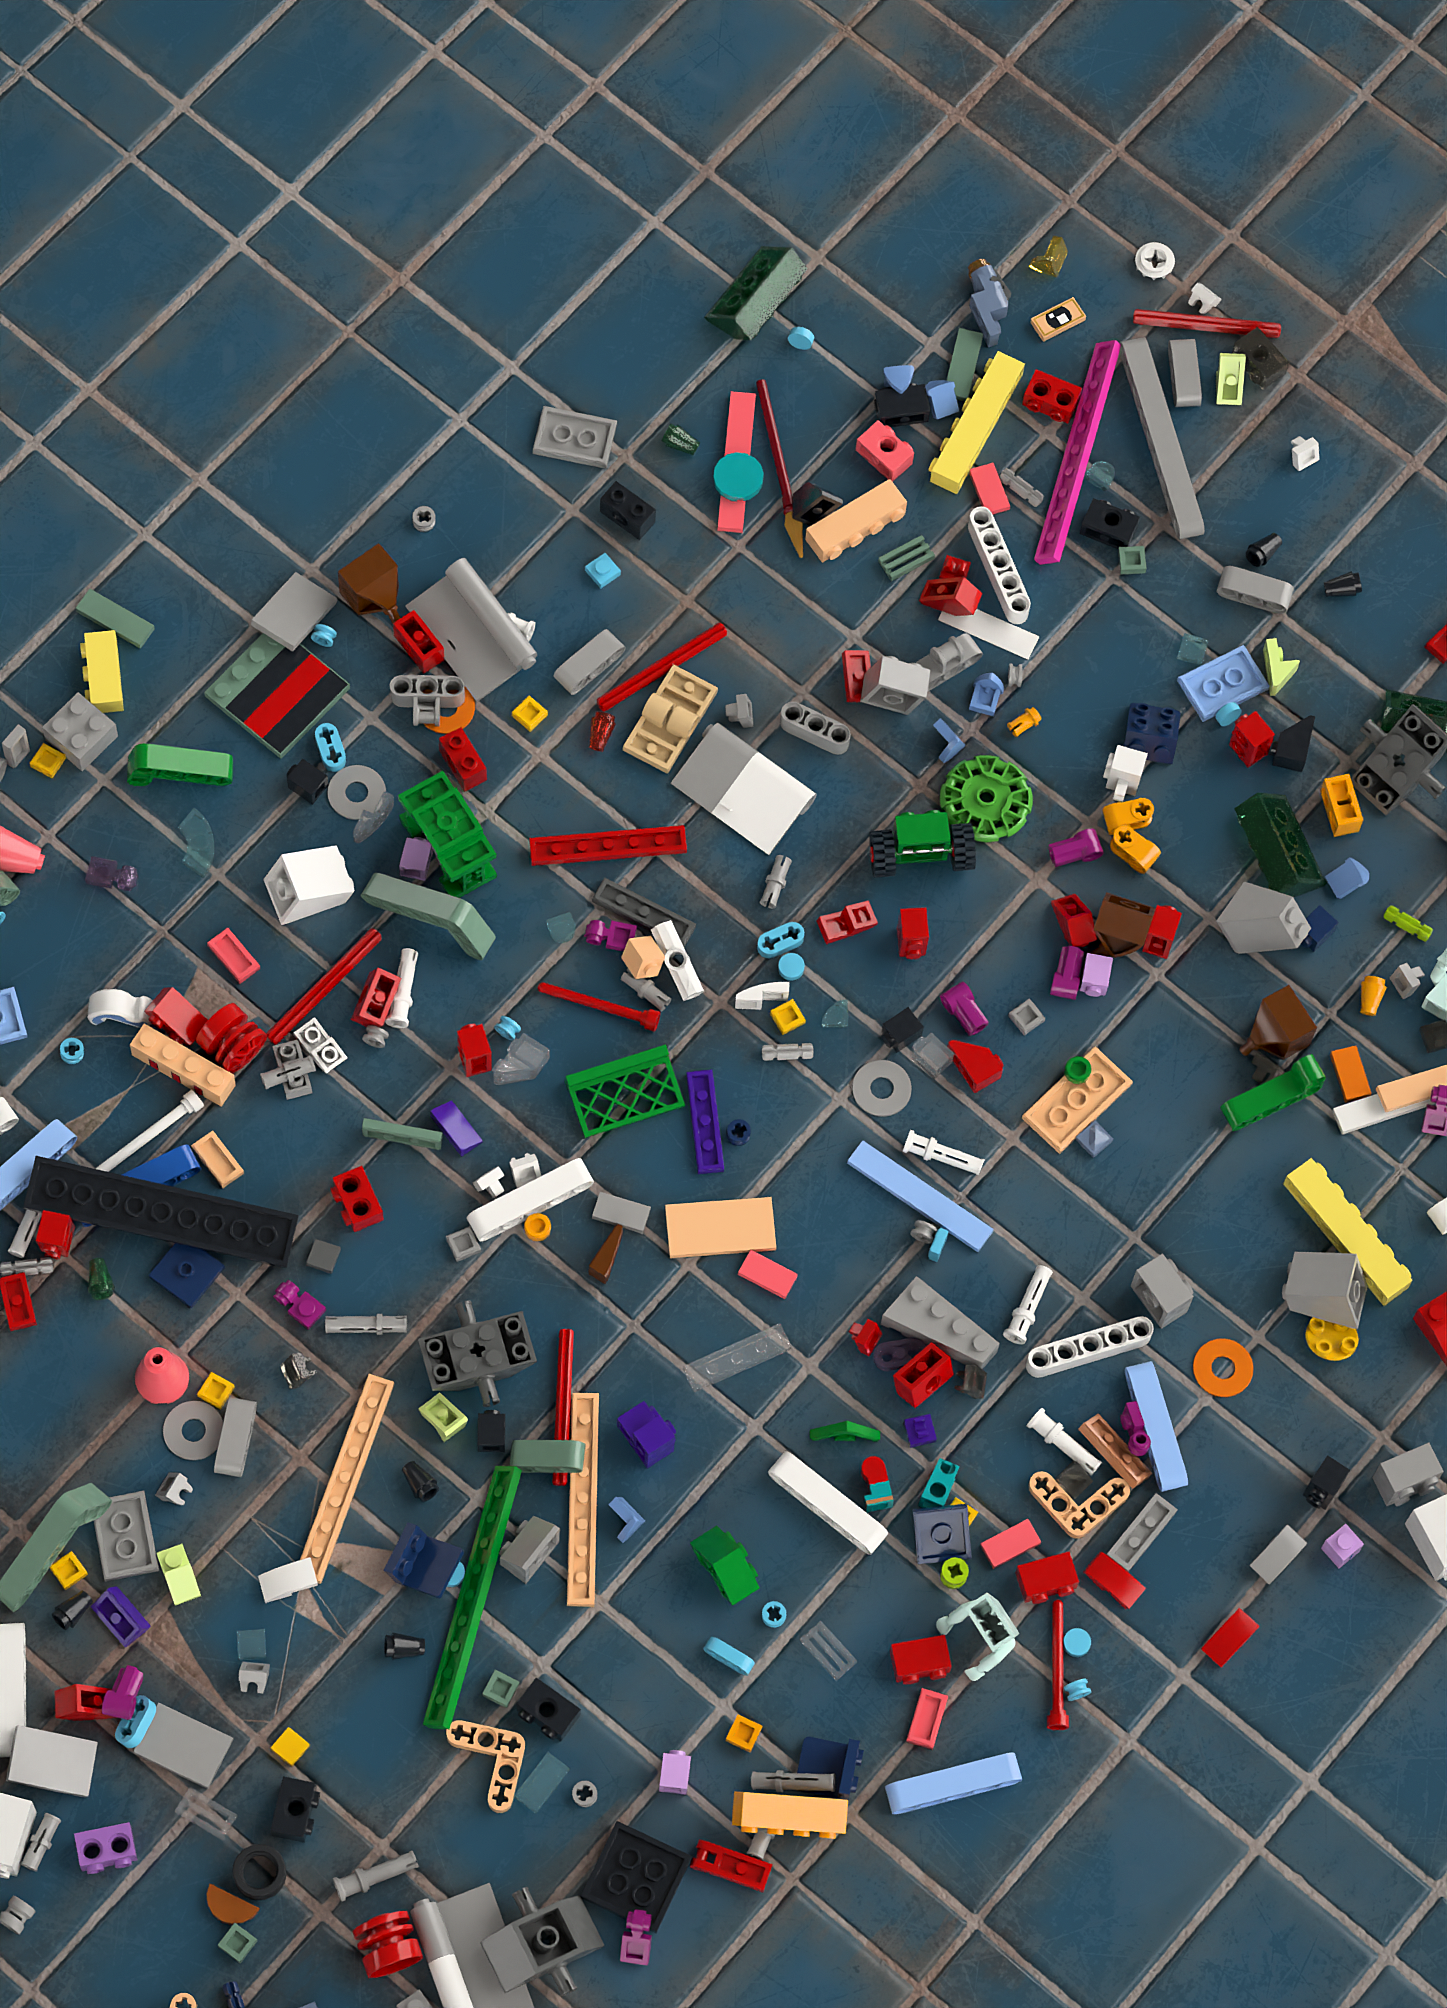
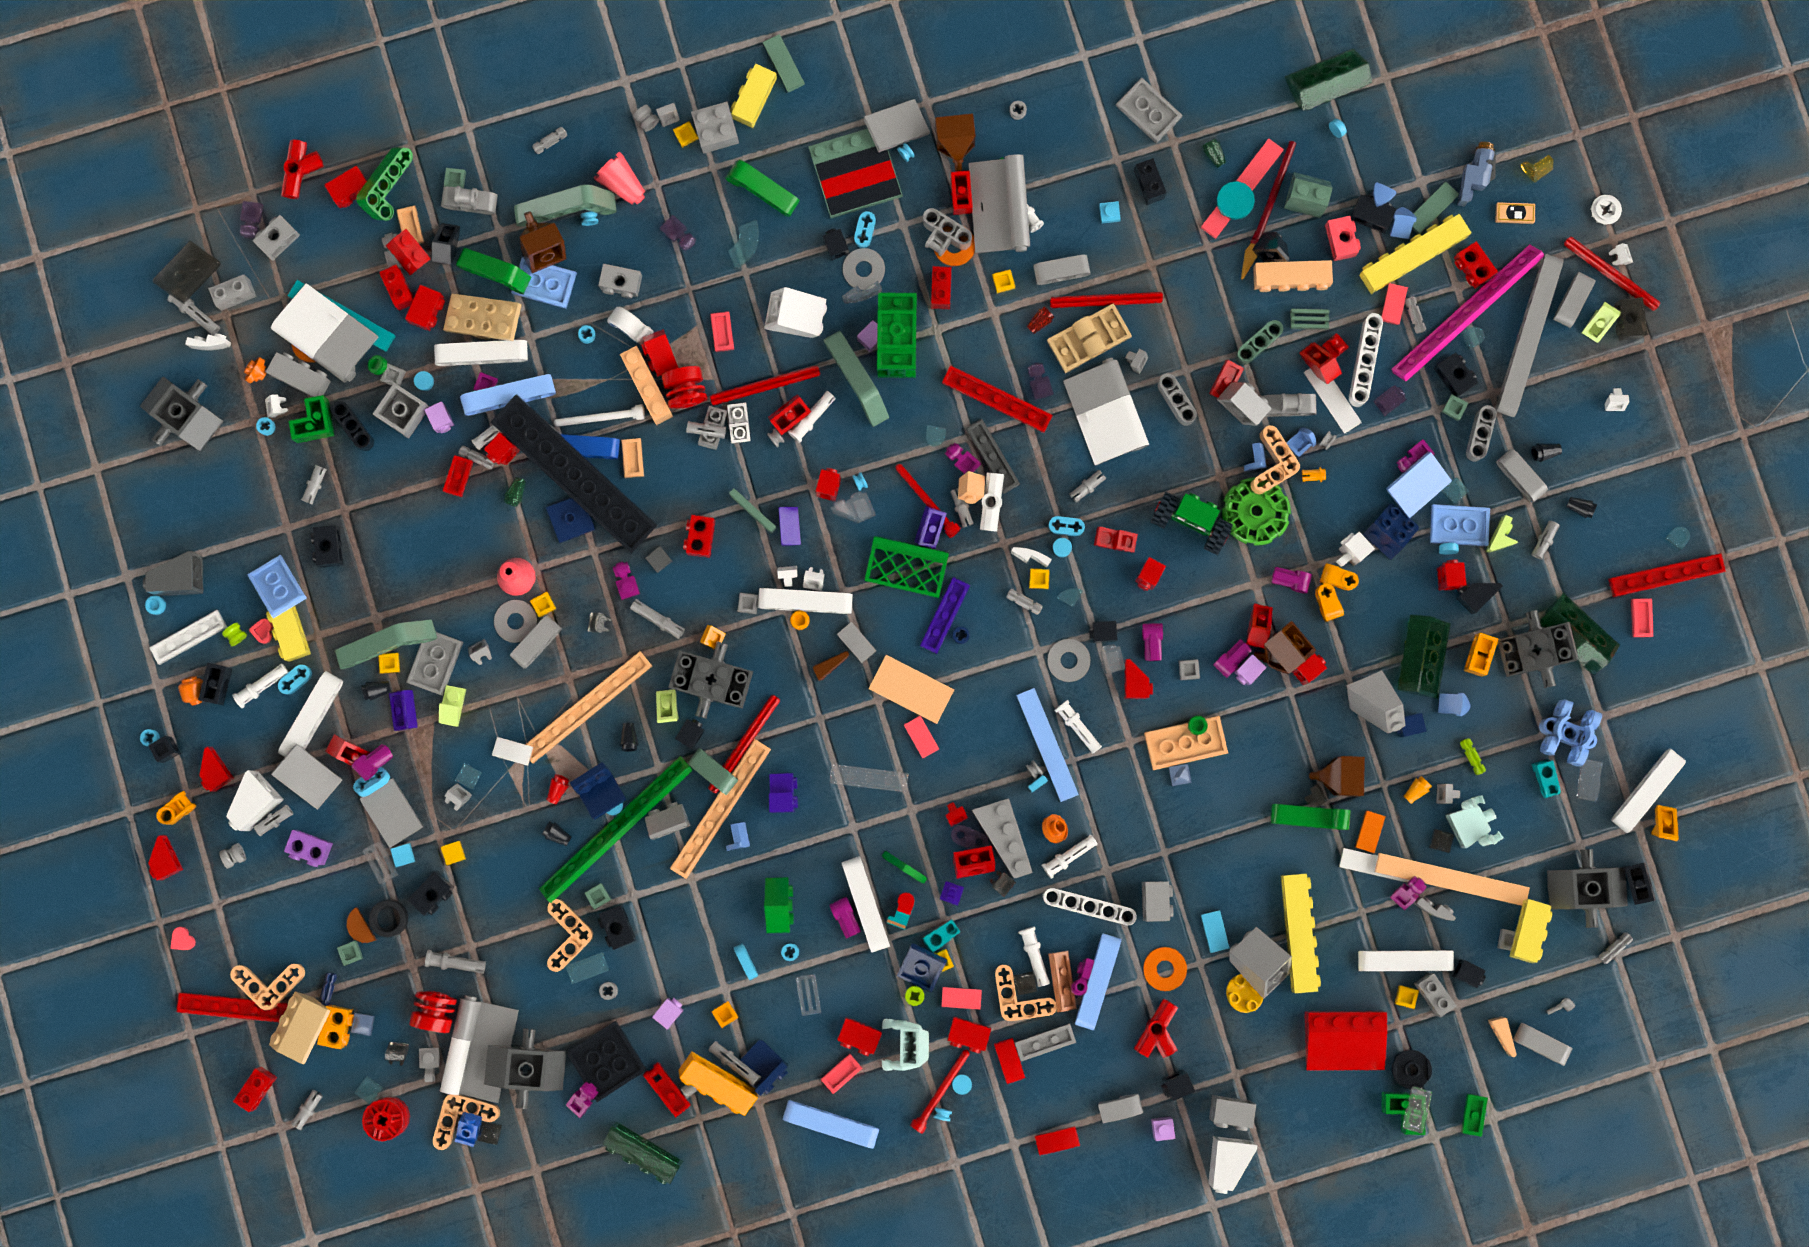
camera: 40 degrees right, 15 degrees up
none -> medium azure tile [390,843,415,868]
none -> red cone [546,774,570,804]
none -> light grey brick [598,264,642,299]
none -> clear green slope [603,1122,684,1185]
none -> light orange plate [700,625,726,650]
none -> magenta piece [829,897,861,939]
none -> dark purple slope [915,506,947,549]
none -> clear purple plate [1027,362,1054,401]
none -> orange plate [1042,814,1068,843]
none -> red piece [1133,998,1178,1058]
none -> medium azure tile [1201,910,1230,953]
none -> sand green beam [1235,320,1283,365]
none -> light nougat beam [1251,425,1300,494]
none -> sand green slope [1284,172,1333,218]
none -> clear purple brick [1374,385,1407,416]
none -> light blue tile [1386,452,1452,518]
none -> magenta plate [1396,439,1435,473]
none -> light grey beam [1466,405,1497,462]
none -> light grey pin [1531,520,1560,560]

